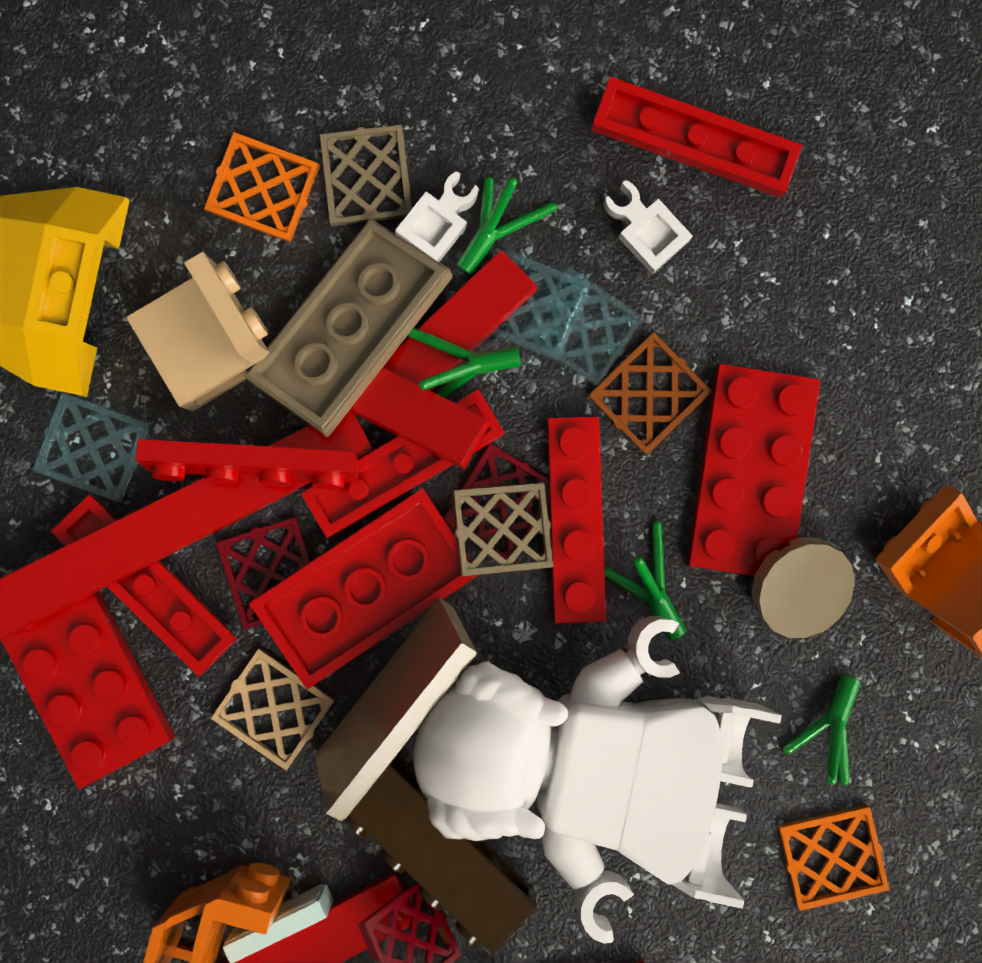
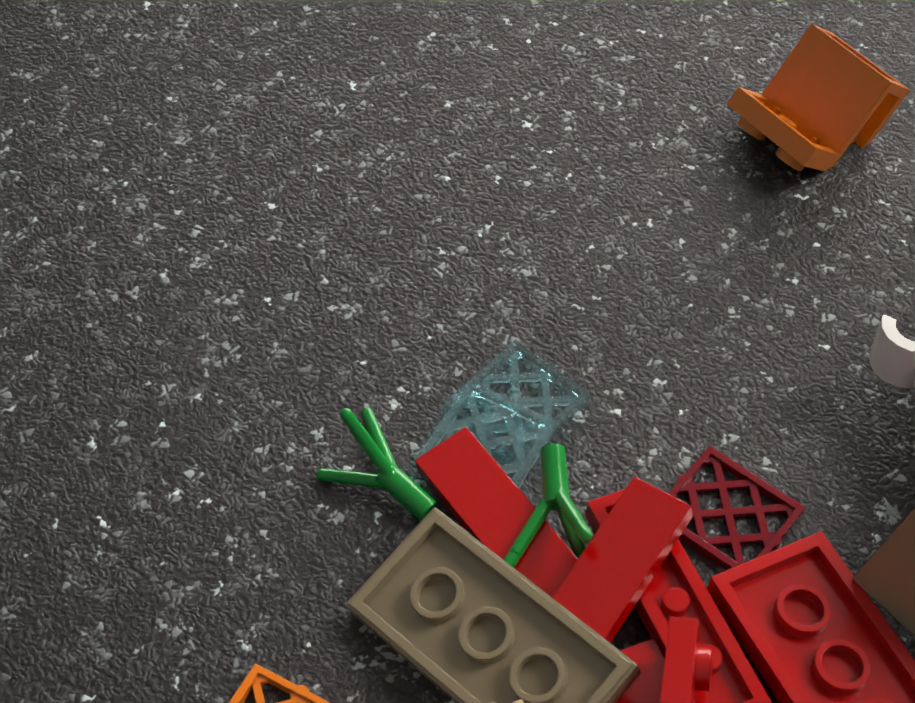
camera: 85 degrees left, 35 degrees down
dark tan window [320,125,412,226] -> none
white plate [395,172,478,262] -> none
dark tan window [452,483,553,577] -> none
red plate [547,417,606,623] -> none
dark orange window [588,332,712,456] -> none
red plate [591,76,803,198] -> none
white plate [604,181,693,275] -> none
green plant [604,521,687,640] -> none
red plate [686,364,821,576] -> none
dark tan tile [751,537,855,638] -> none

